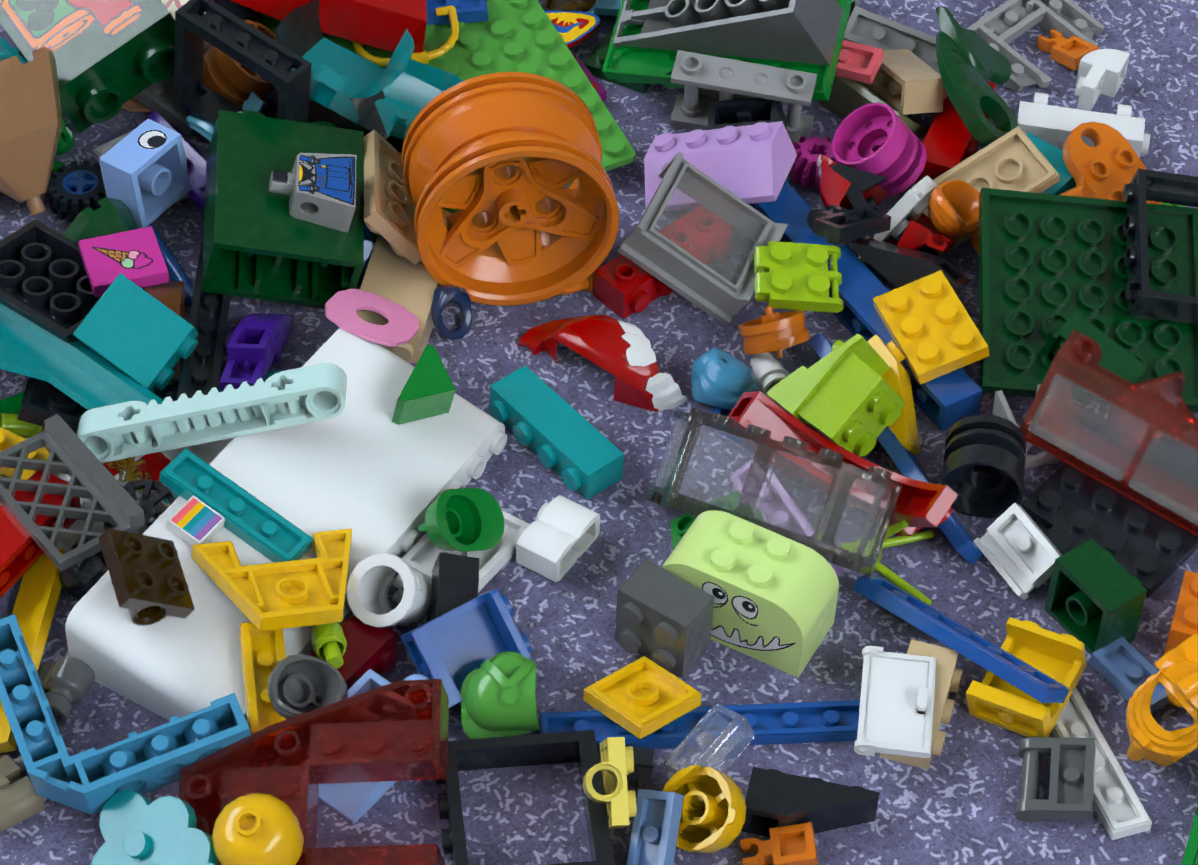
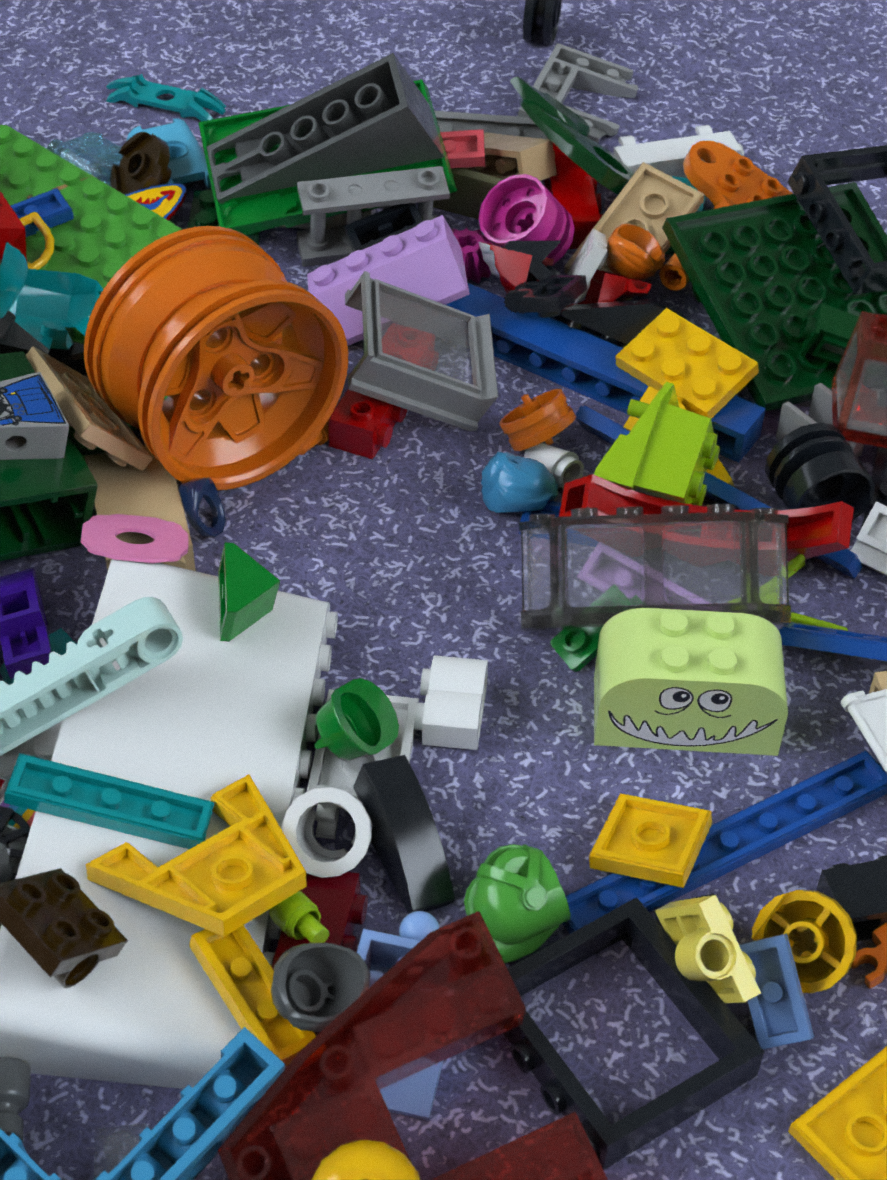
camera: 25 degrees left, 0 degrees up
tile [166,495,225,547] -> none
panel [400,589,532,710] -> none
teal brick [488,365,624,500] -> none
red animal [518,315,688,412] -> none
dark grey brick [615,559,714,678] -> none
clear slope [663,703,755,774] -> none
lime plate [754,241,843,313] -> none
orange plate [1037,29,1099,71] -> none
white brick [1074,49,1130,111] -> none

